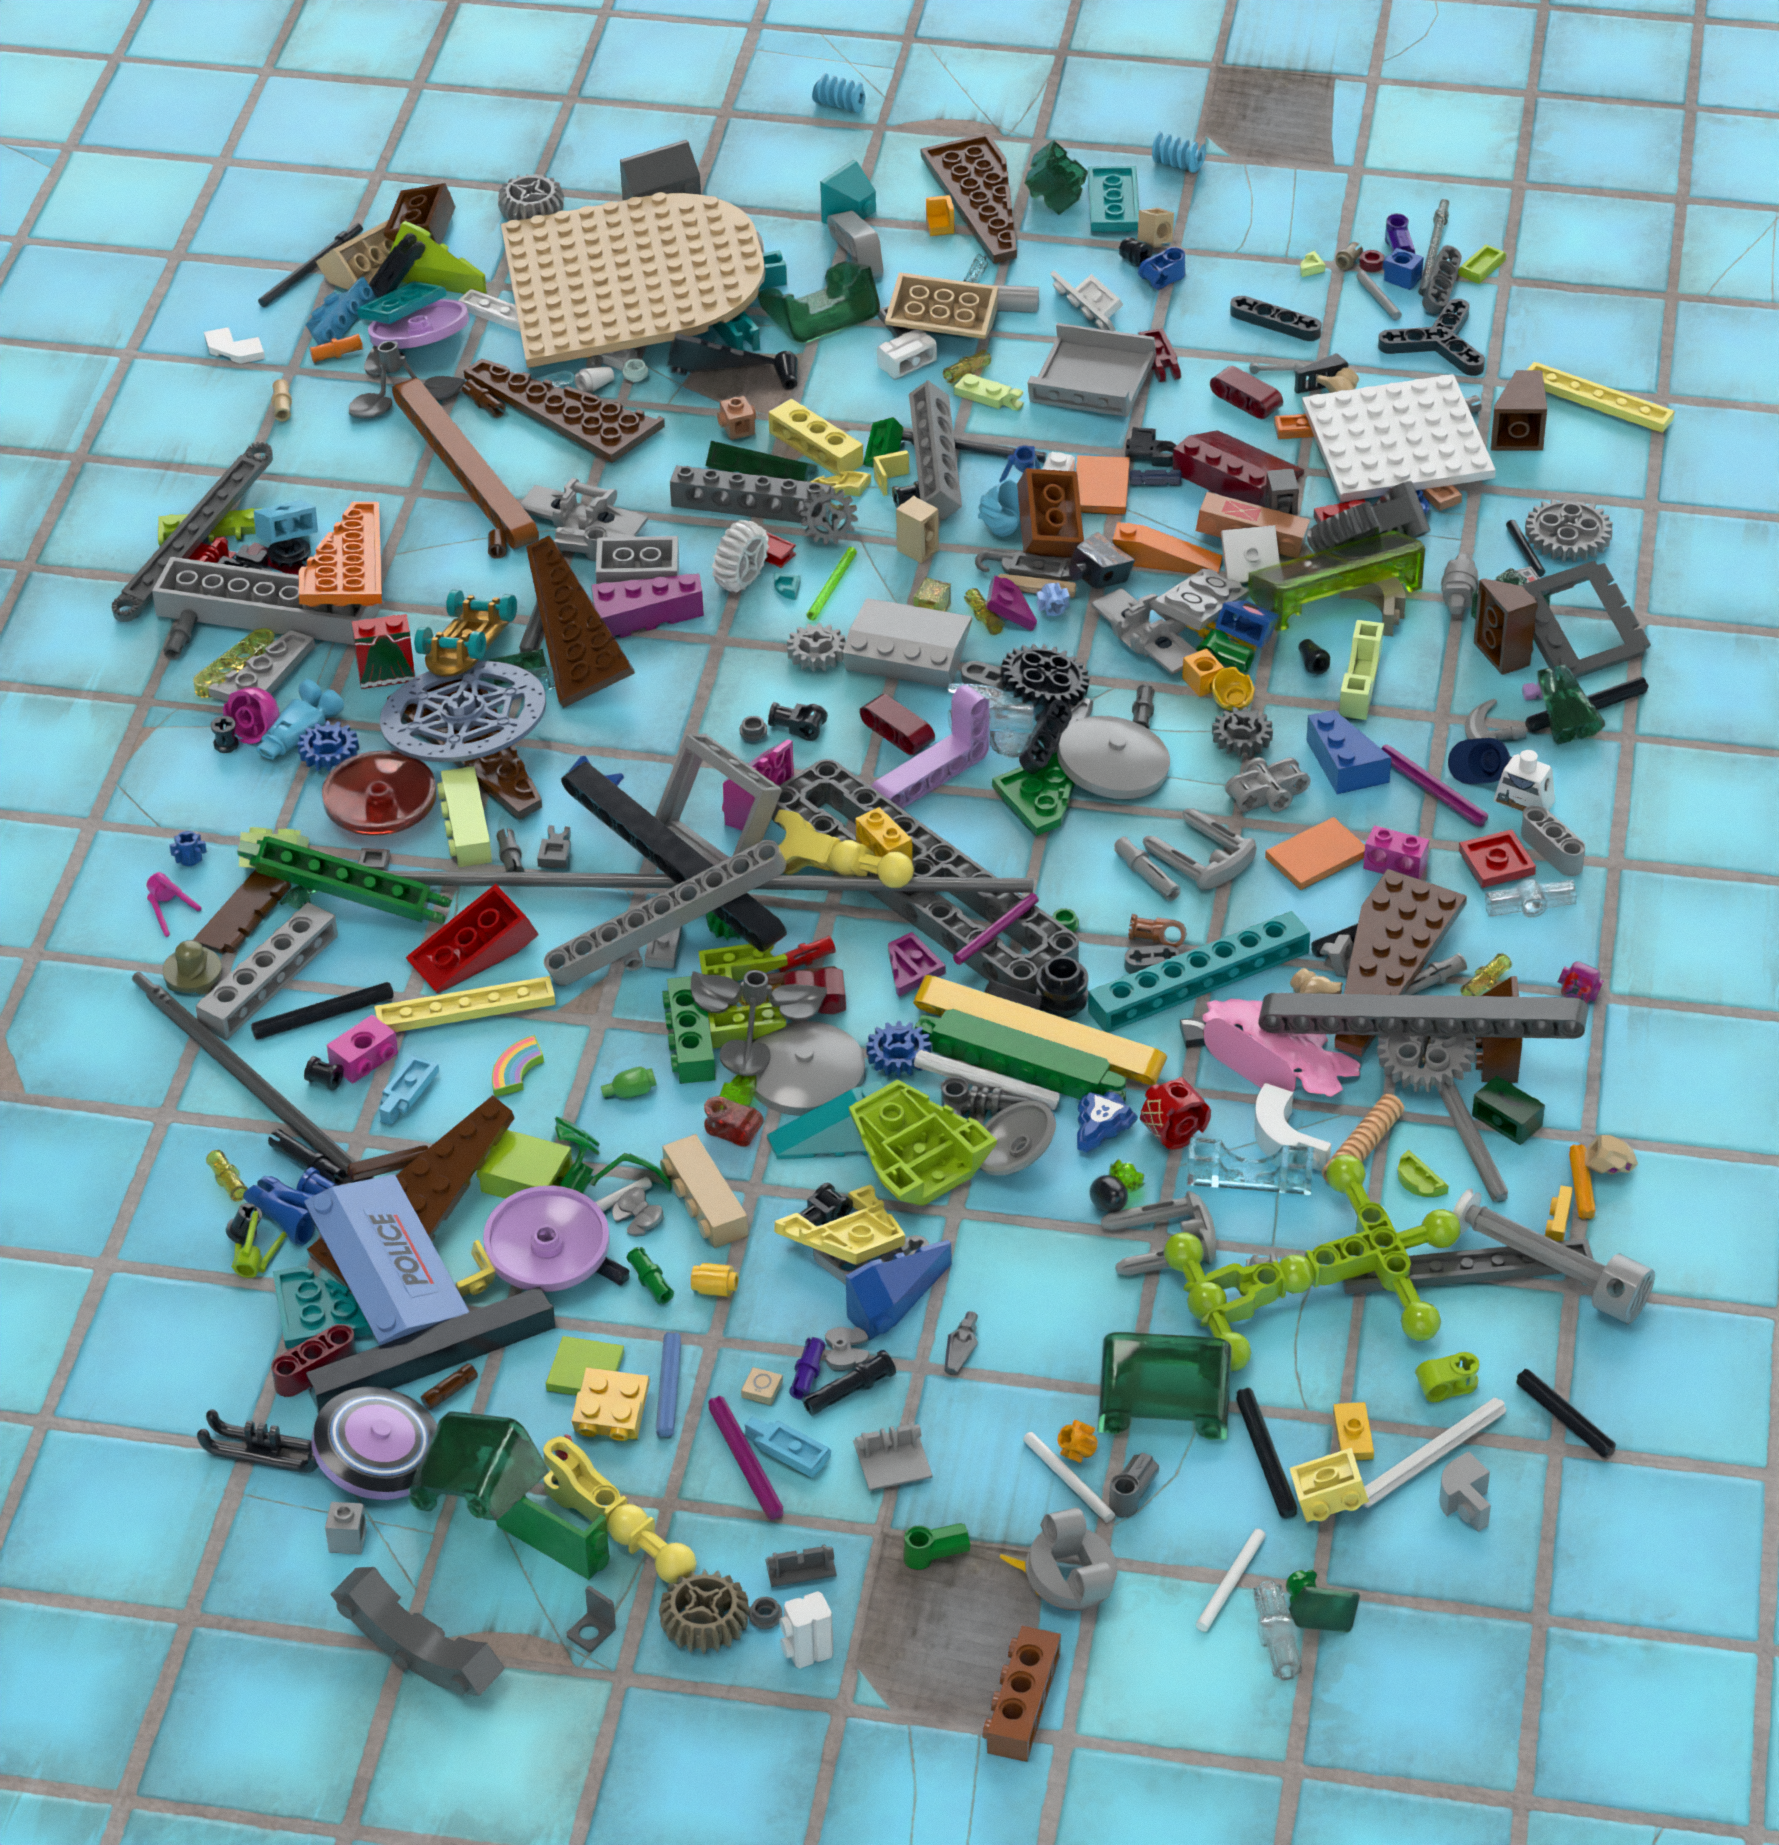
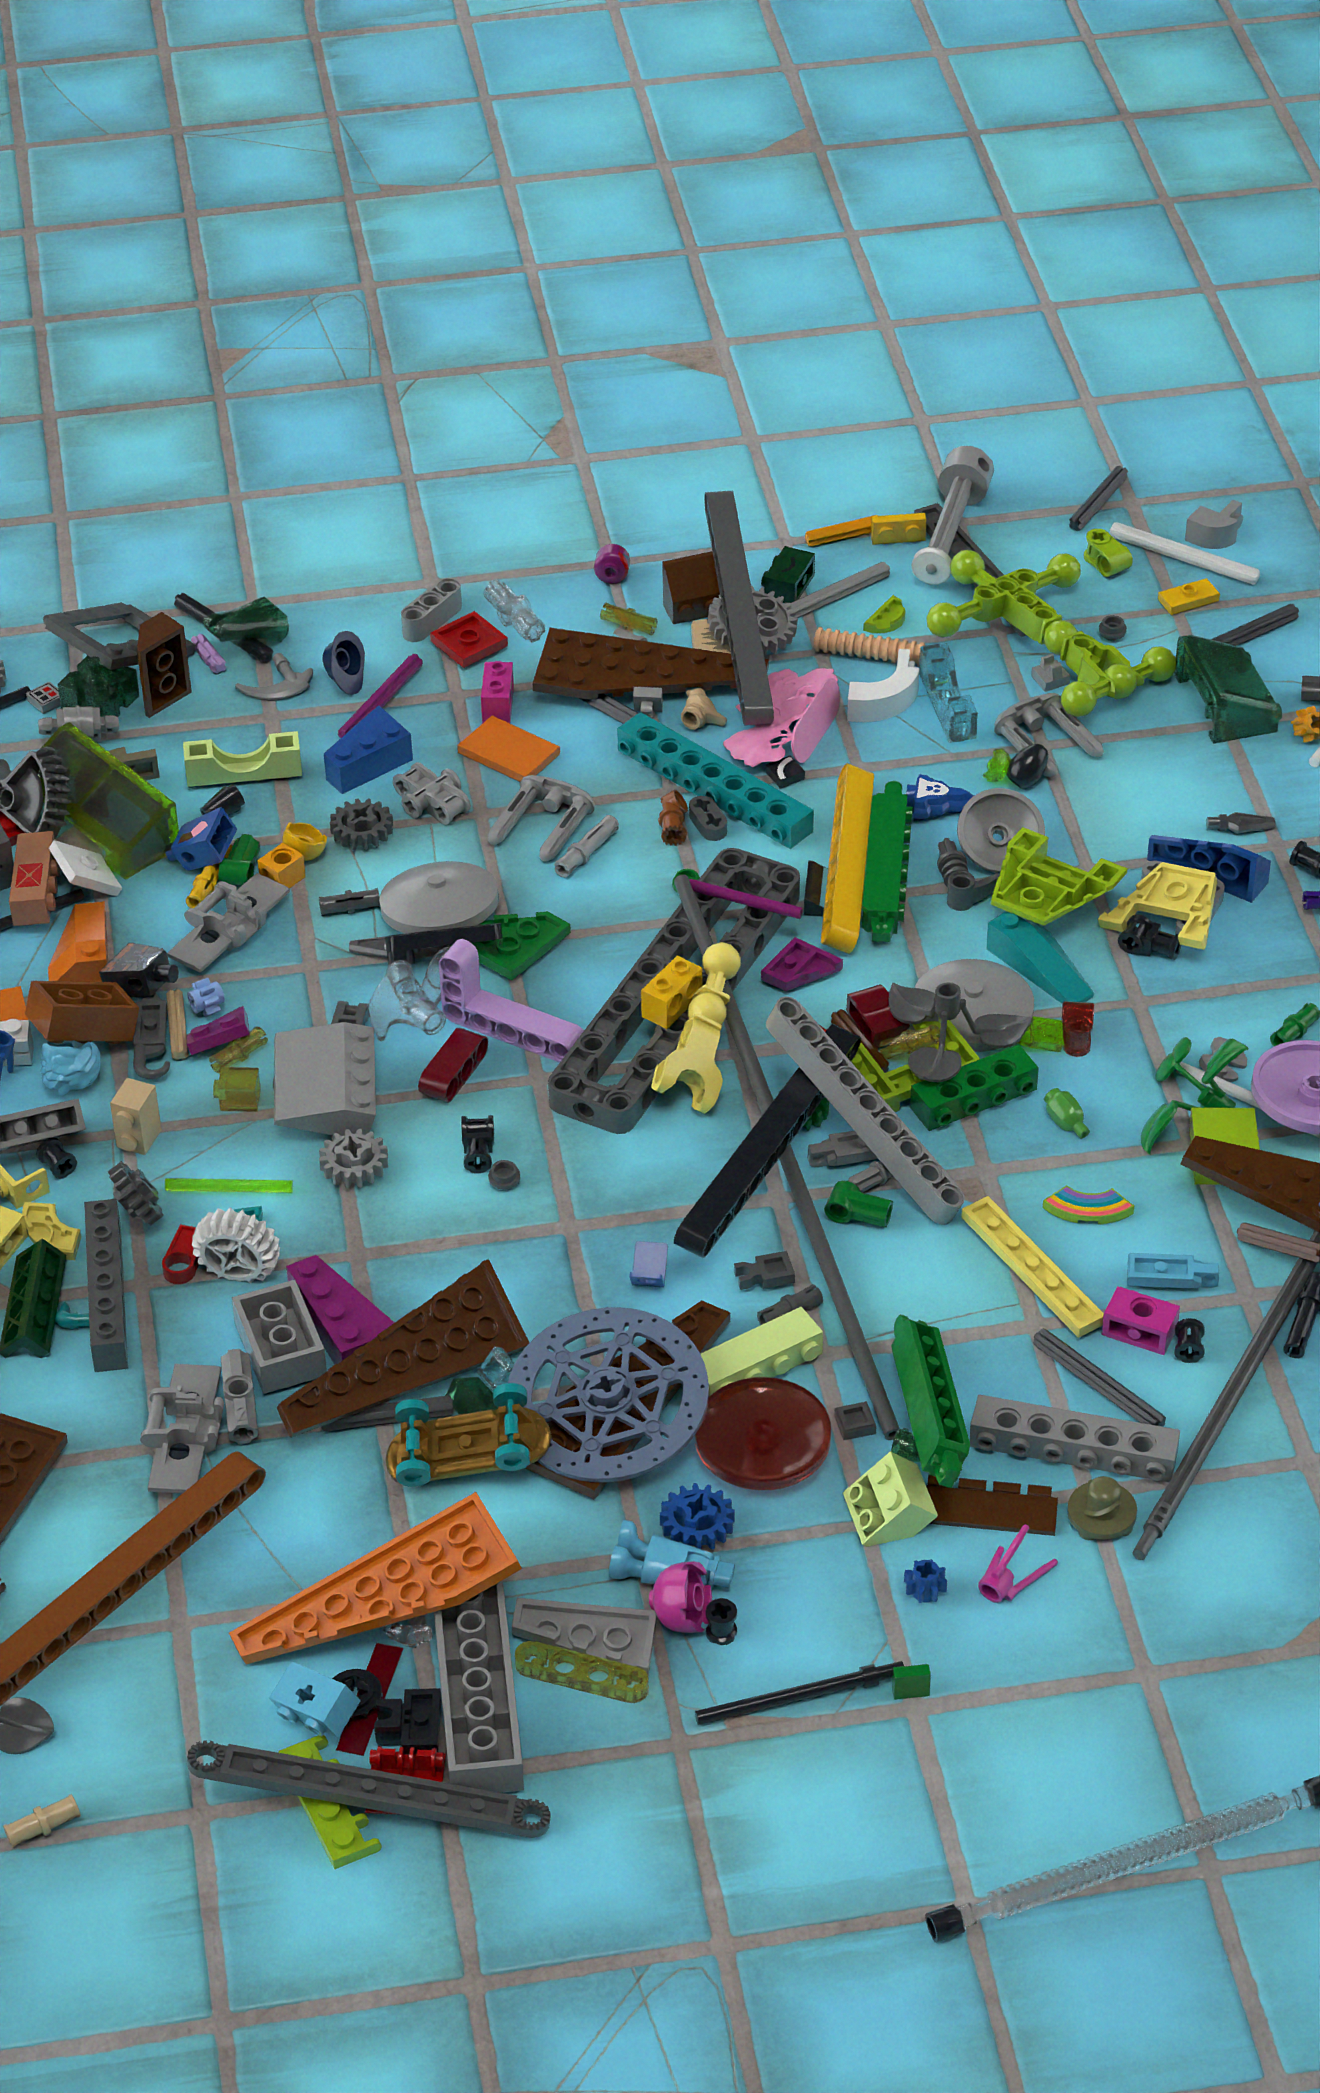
camera: 110 degrees left, 0 degrees up
dark grey pin [163,610,198,660] -> none
slope [352,614,415,689] -> none
red slope [405,883,539,994] -> none
reddish brown hinge [488,529,506,559] -> none
light grey window [655,734,782,874] -> none
tan brick [660,1134,748,1248] -> none
yellow brick [691,1263,739,1297] -> none
dark pink wedge [722,739,794,831] -> none
light grey piece [825,1327,869,1371] -> none
blue gear [866,1021,931,1077] -> none
white axle [914,1050,1060,1110] -> none
black gear [1000,644,1090,709] -> none
black piece [1036,956,1088,1019] -> none
red brick [1139,1077,1211,1150] -> none
light grey piece [1152,568,1250,630] -> none
light yellow plate [1289,1448,1369,1523] -> none
white torso [1493,750,1555,812] -> none
tan rock [1585,1135,1638,1175] -> none
none -> black bar [695,1661,904,1725]
none -> green piece [824,1181,893,1227]
none -> green tile [892,1664,931,1700]
none -> dark grey plate [1099,615,1127,640]

